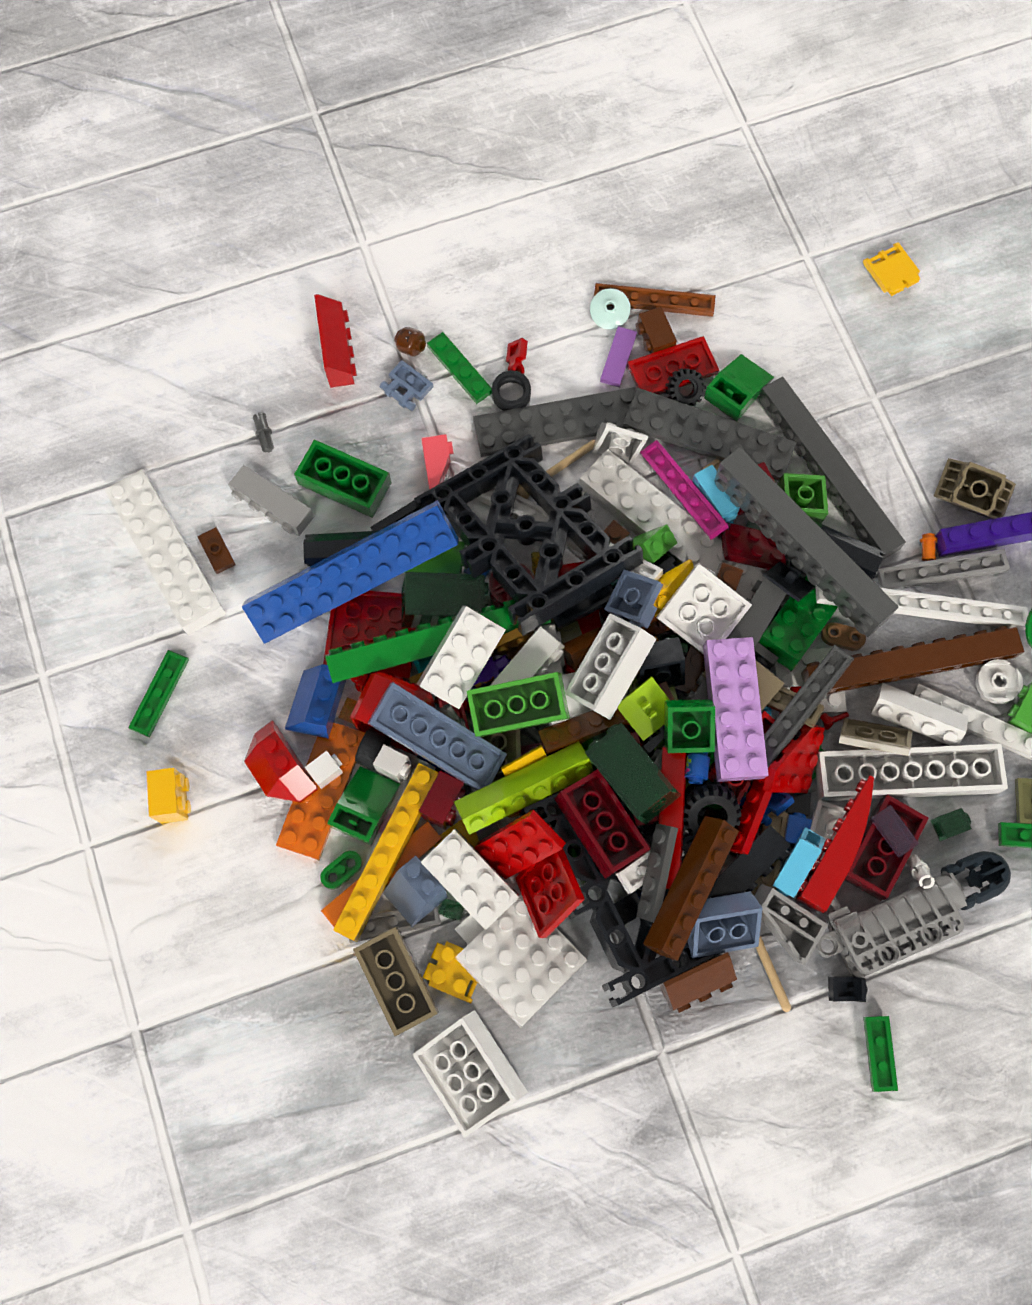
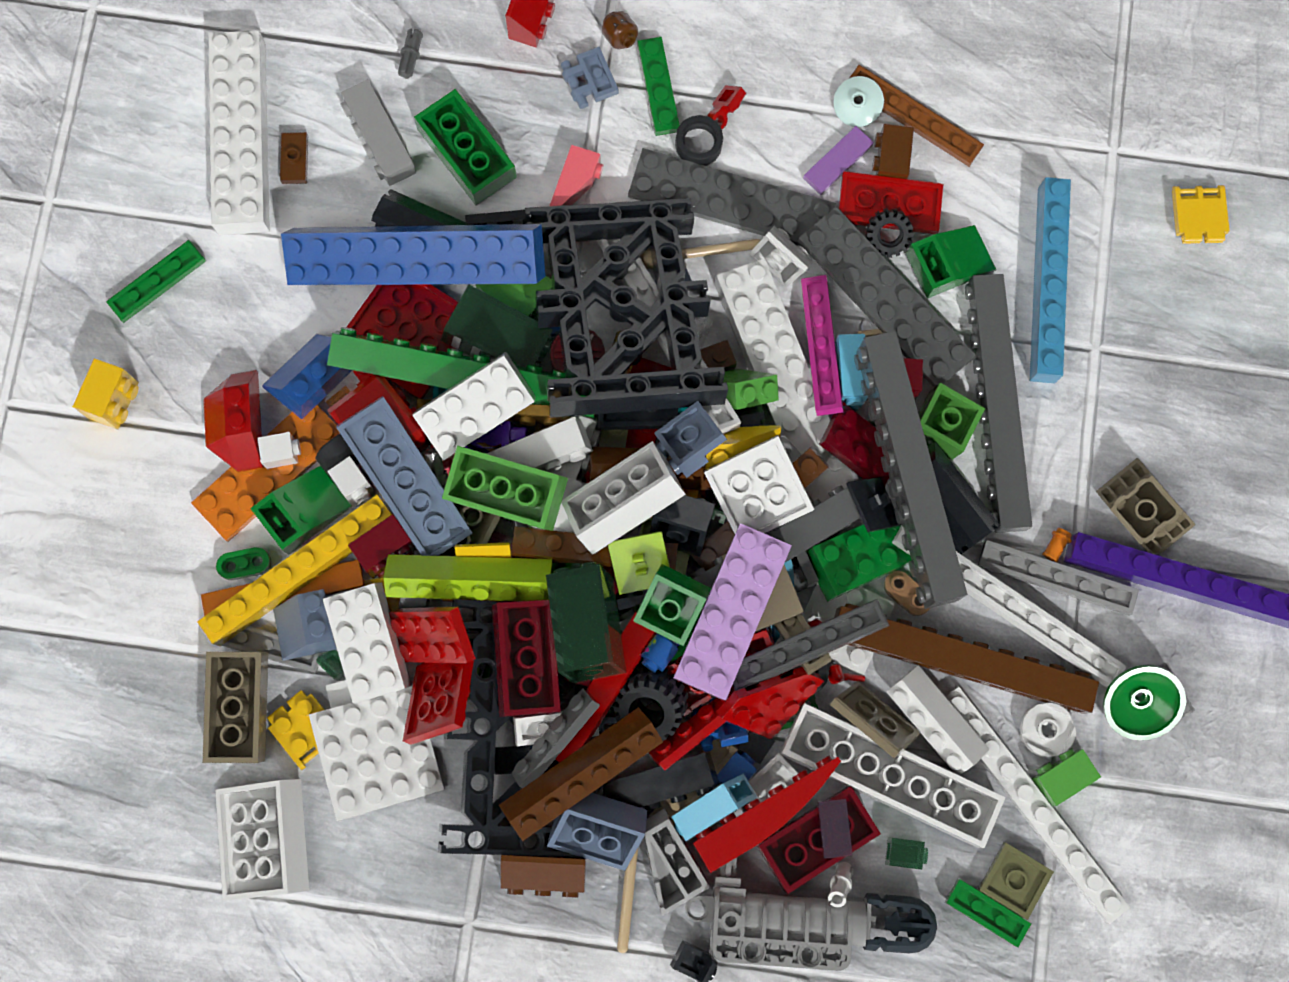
camera: 20 degrees right, 5 degrees up
none -> dark azure brick [1029,177,1071,384]

